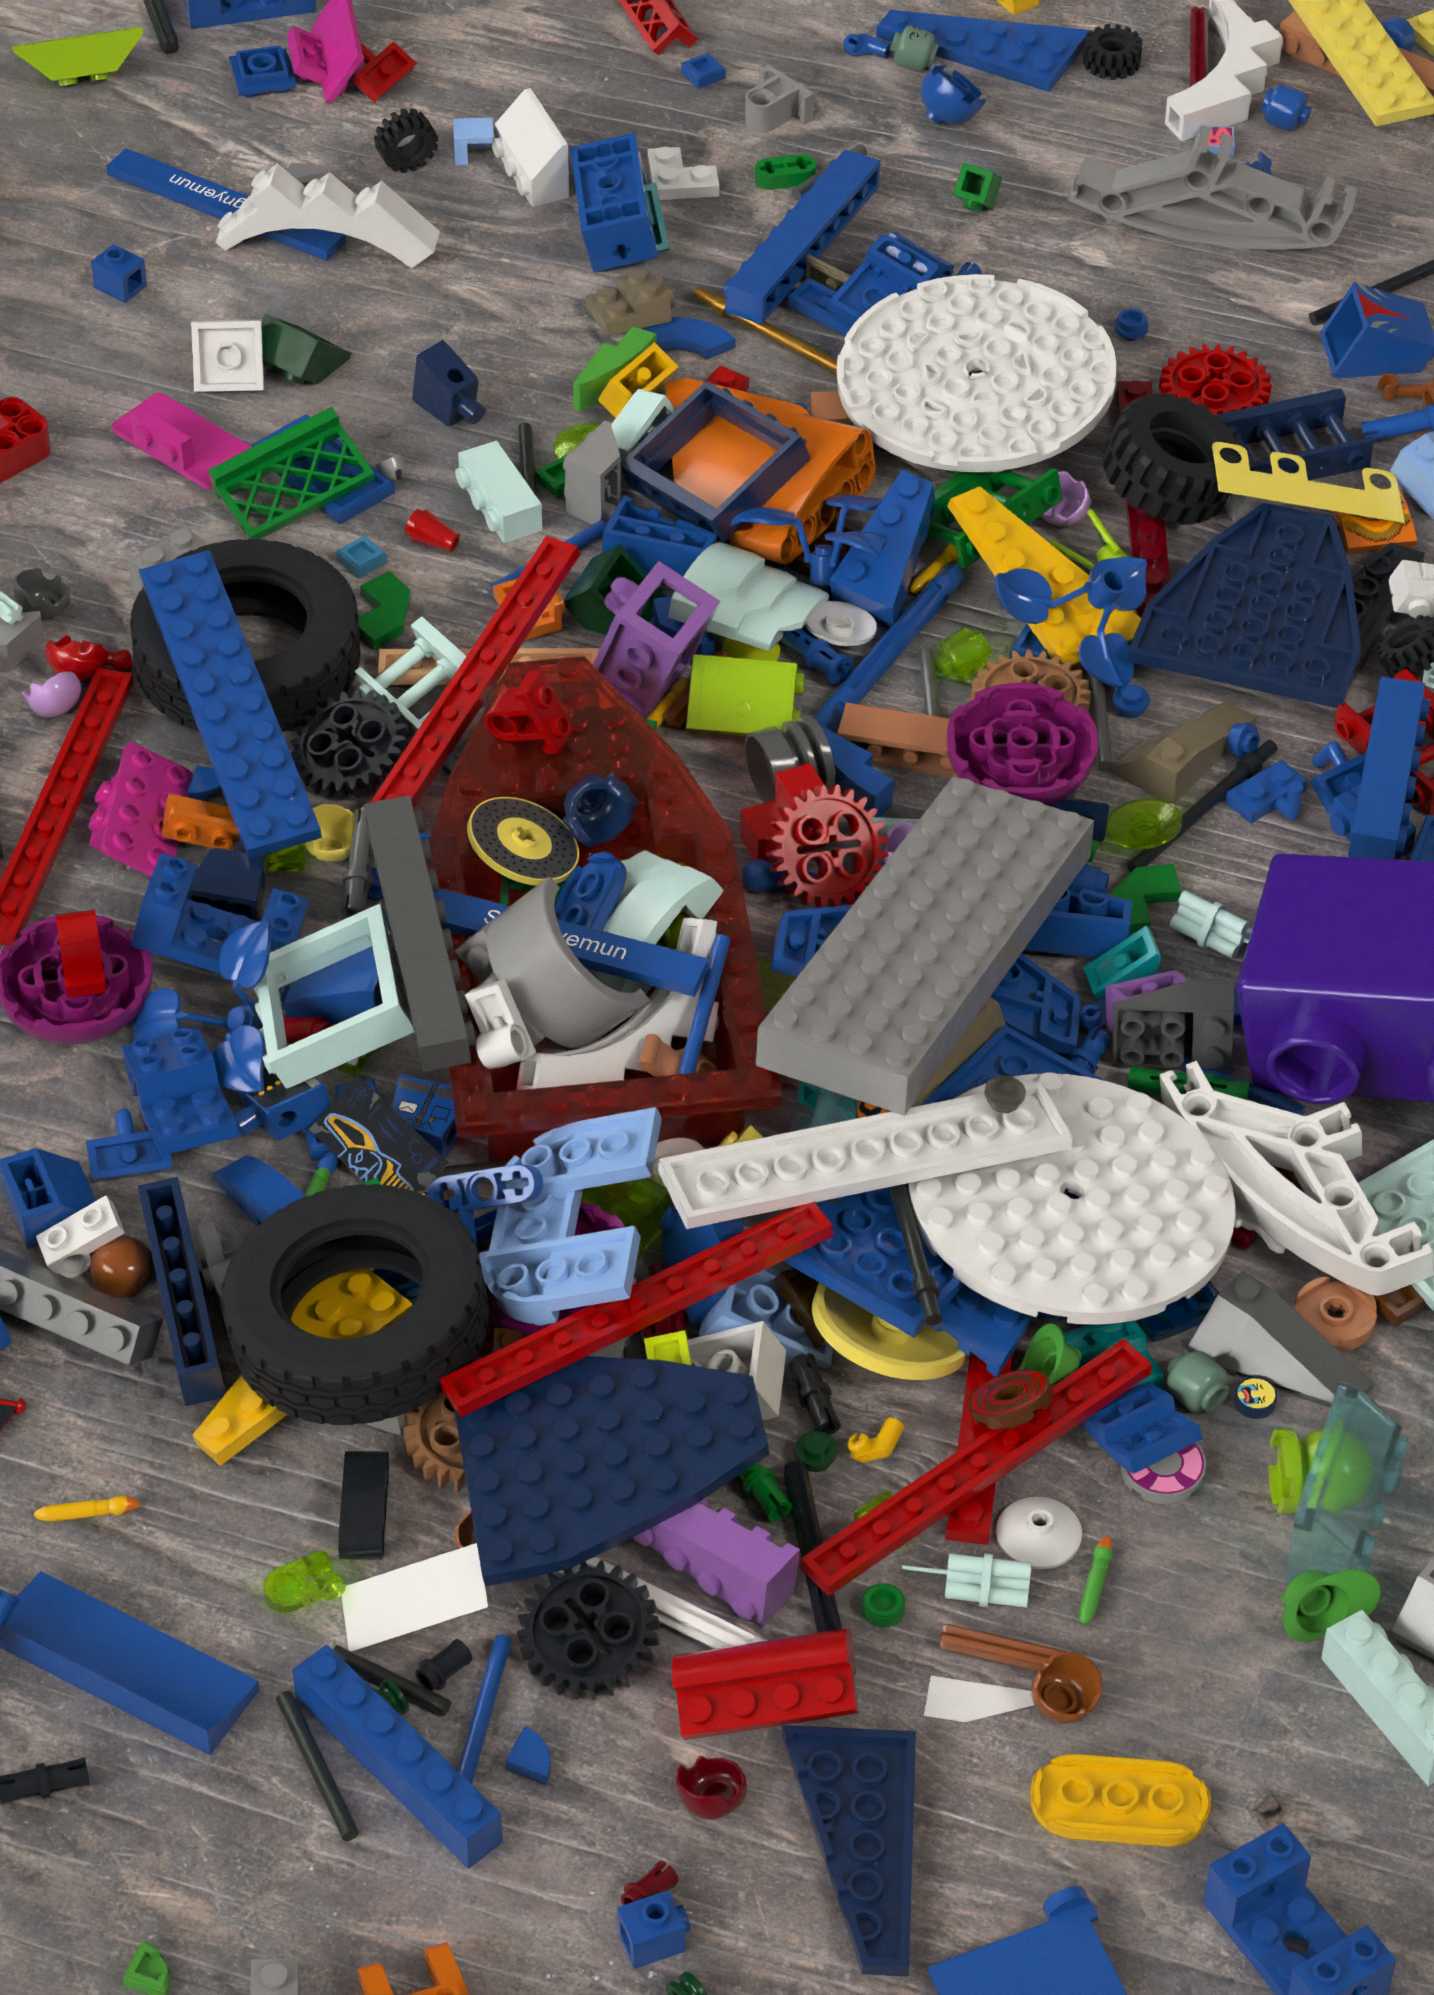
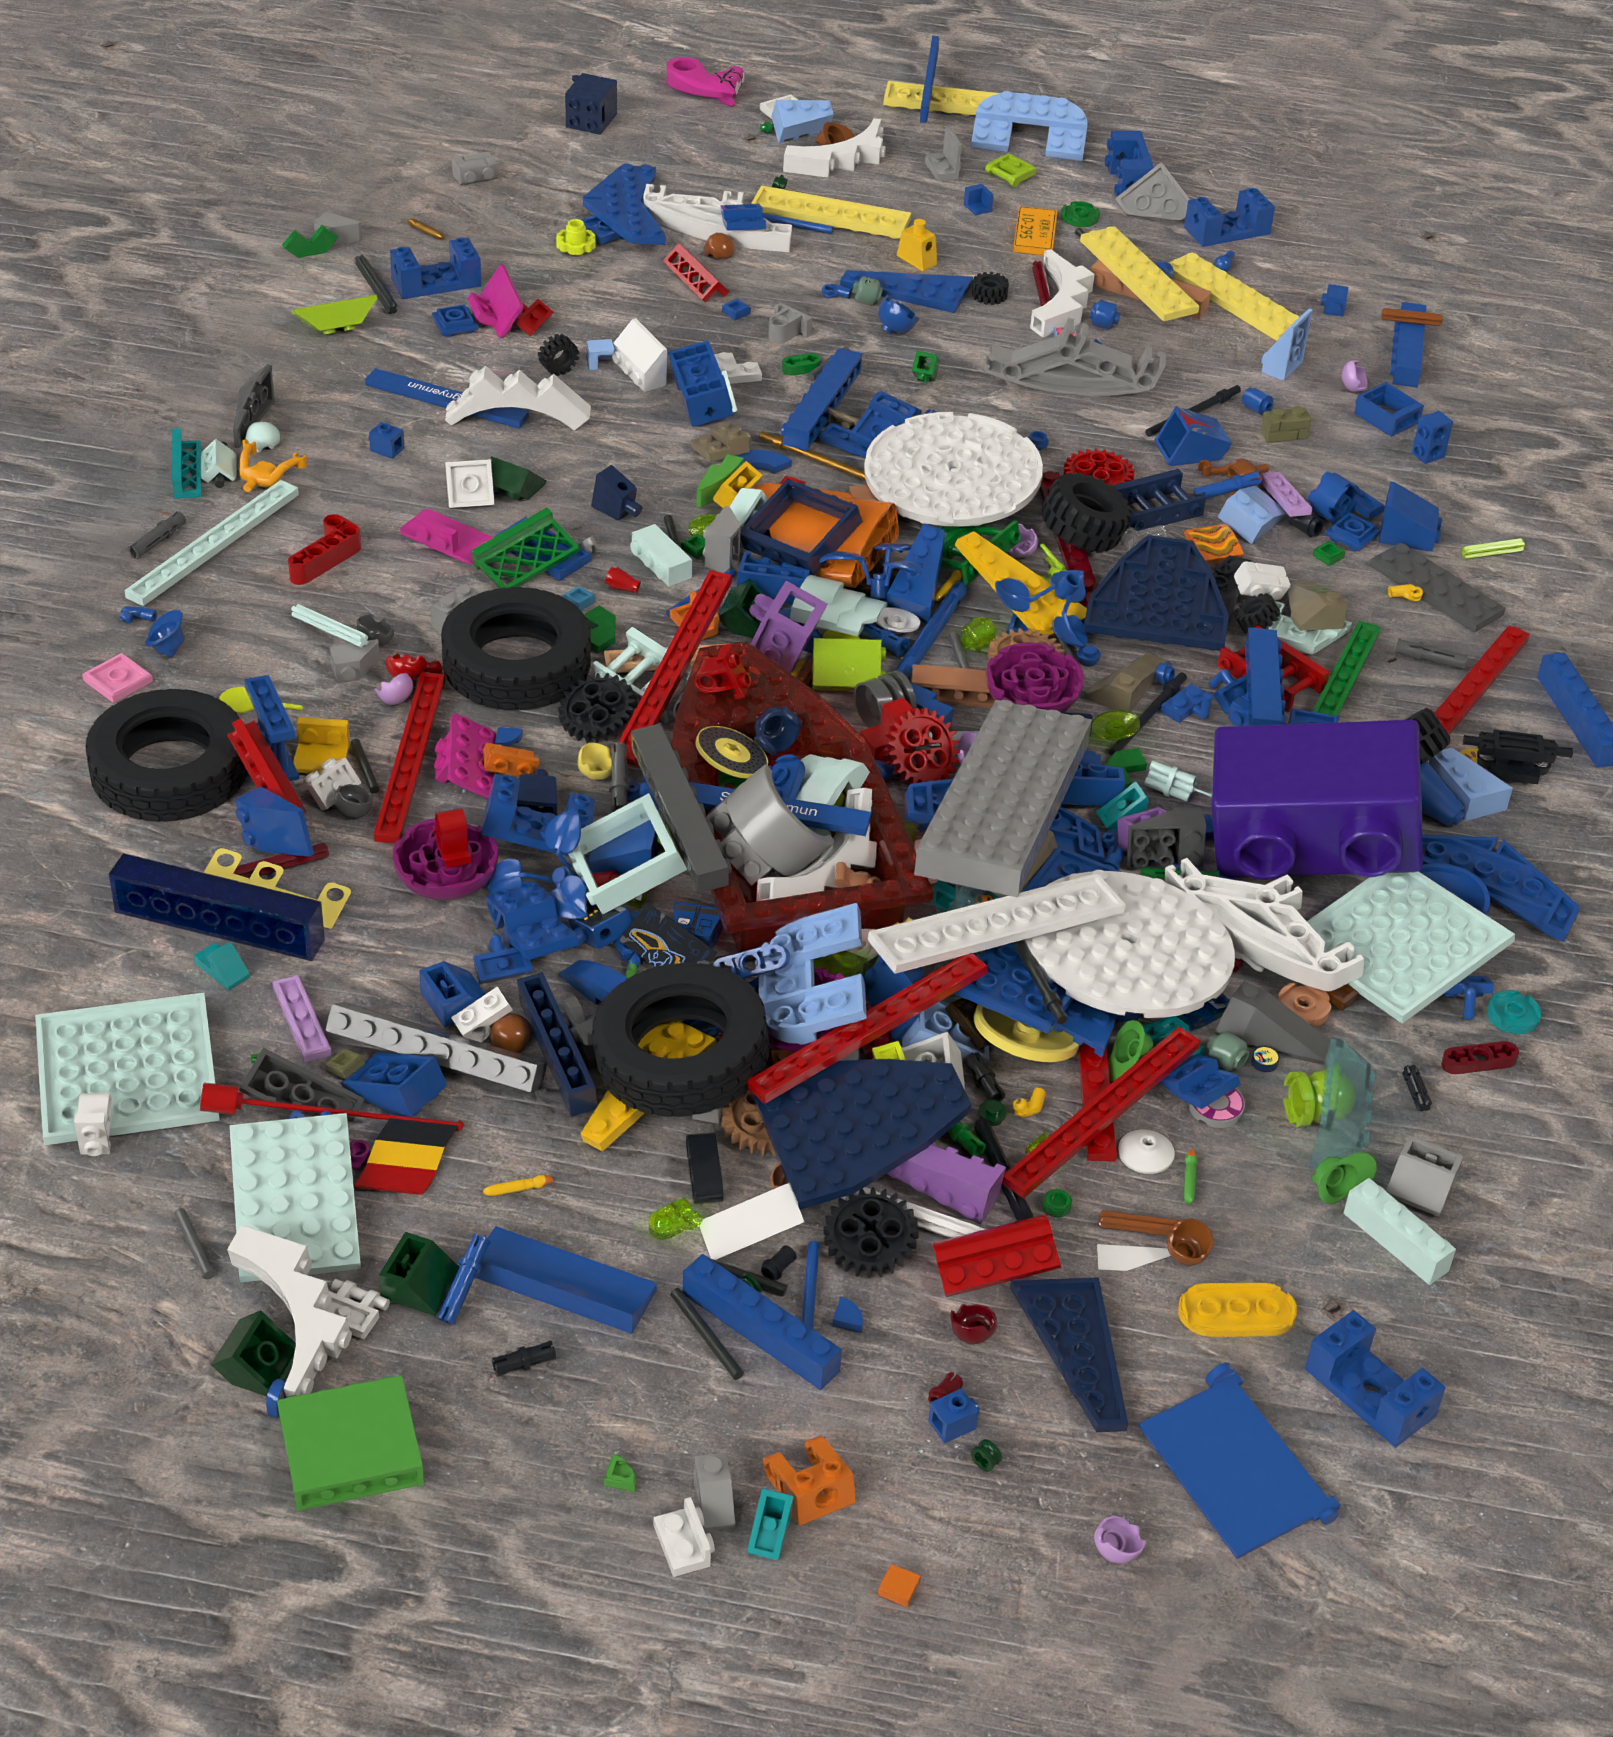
camera: 10 degrees left, 5 degrees down
blue plate [139,550,322,859] -> none
clear neon green tile [266,843,307,871] -> none
white plate [465,979,536,1069] -> none
blue bar [677,934,731,1083] -> none
light aqua piece [902,1553,1032,1608] -> none
reddish brown tile [968,1369,1054,1430] -> none
clear smoke plate [984,1075,1026,1113] -> none
light yellow piece [1212,442,1405,523] -> none

